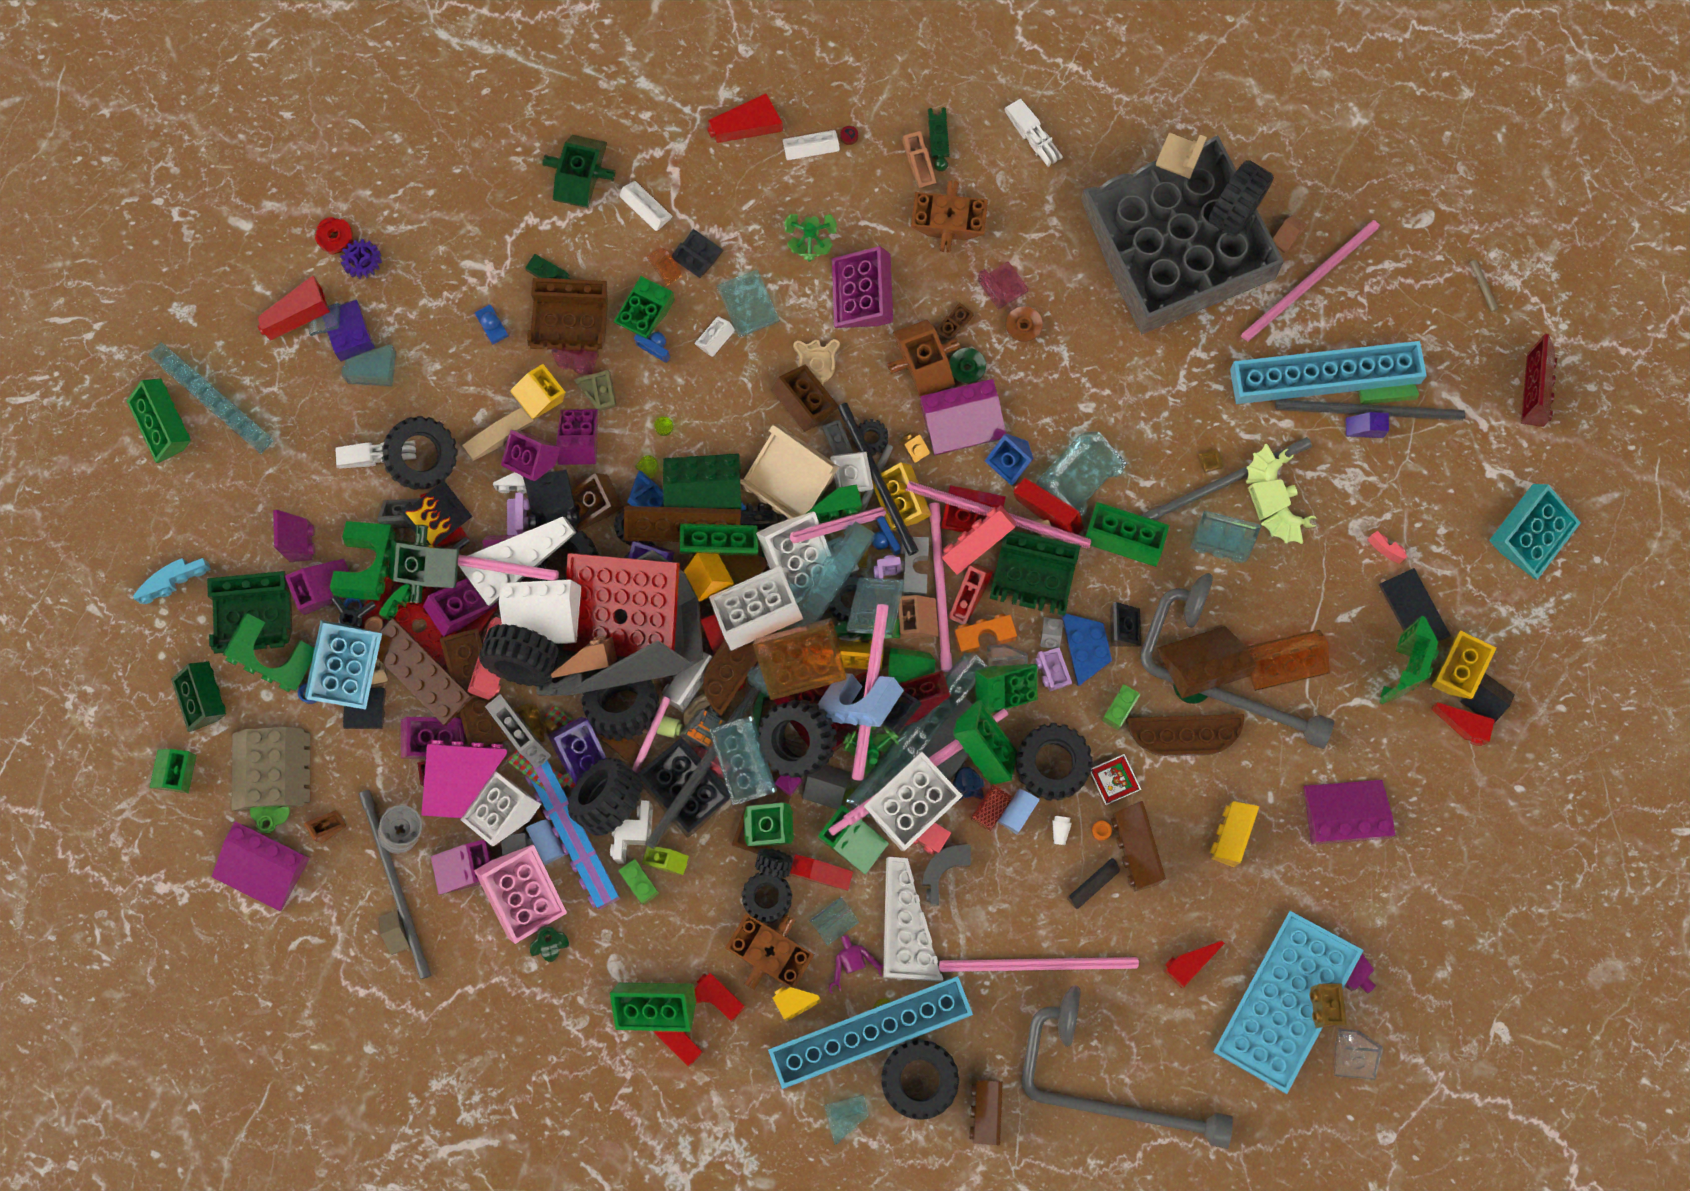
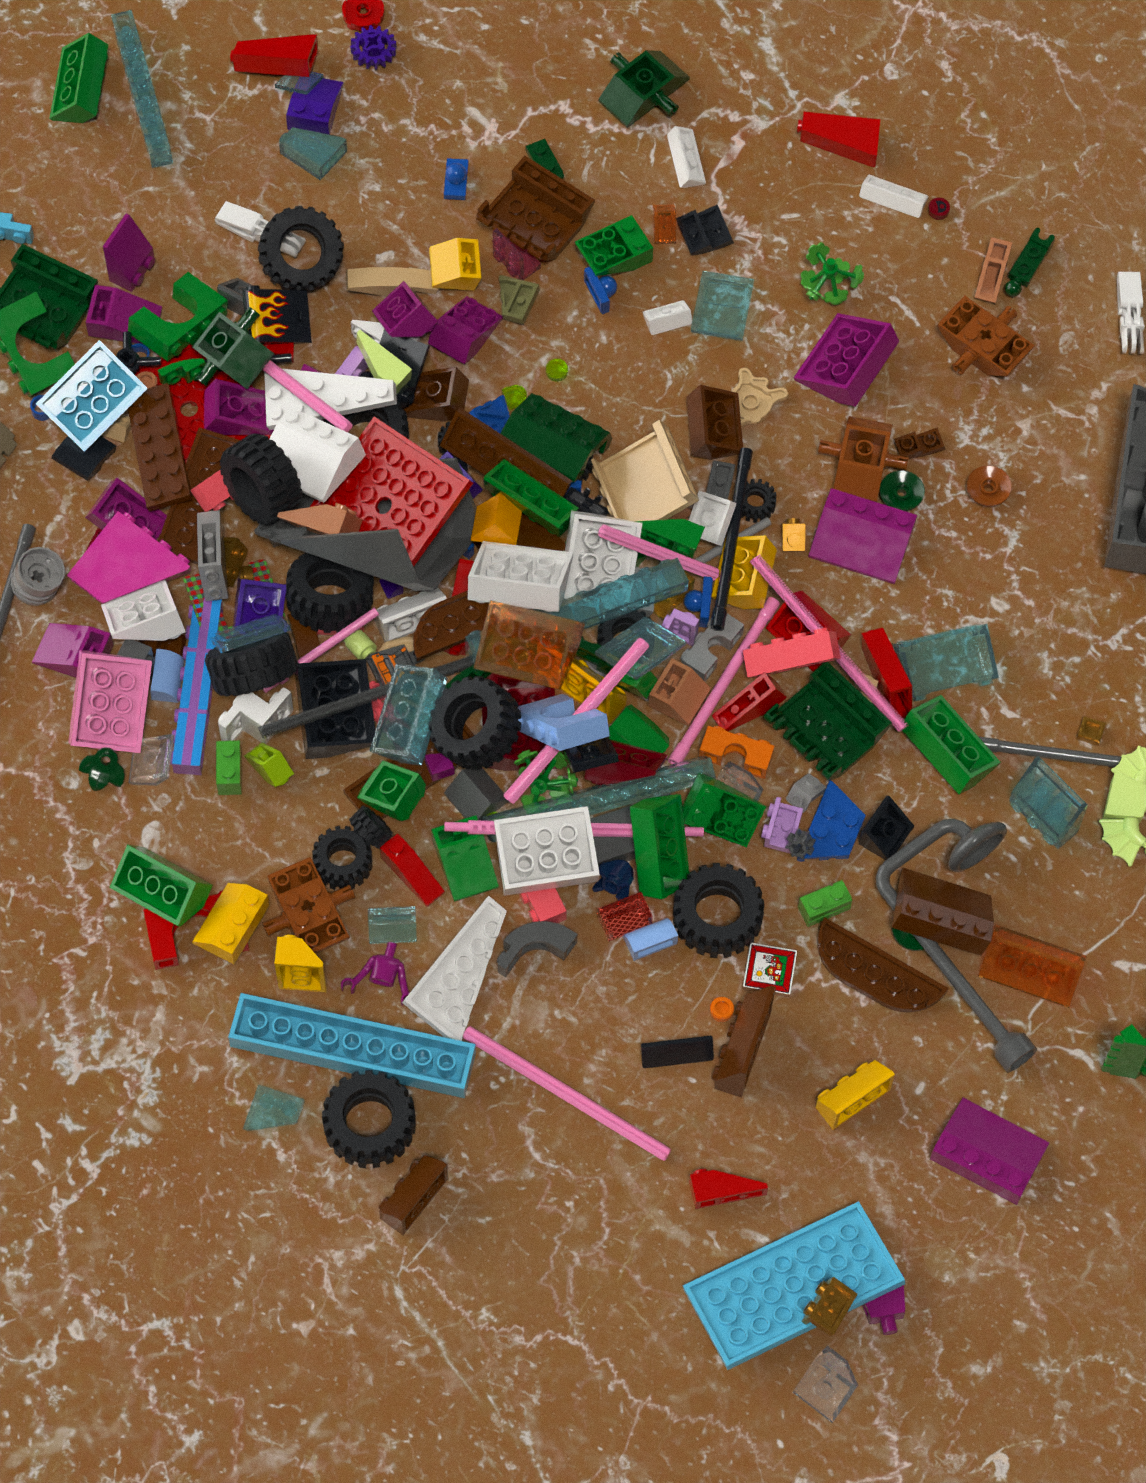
camera: 30 degrees right, 10 degrees down
clear pink bracket [978,262,1028,310] -> none
blue slope [985,434,1034,486] -> none
dark grey piece [1022,985,1233,1149] -> none
white cone [1052,816,1072,845] -> none
none -> clear slope [128,734,175,786]
none -> yellow slope [192,883,270,964]
none -> clear light blue piece [211,614,291,653]
none -> yellowish green slope [356,330,412,395]
none -> dark grey gear [785,828,816,859]

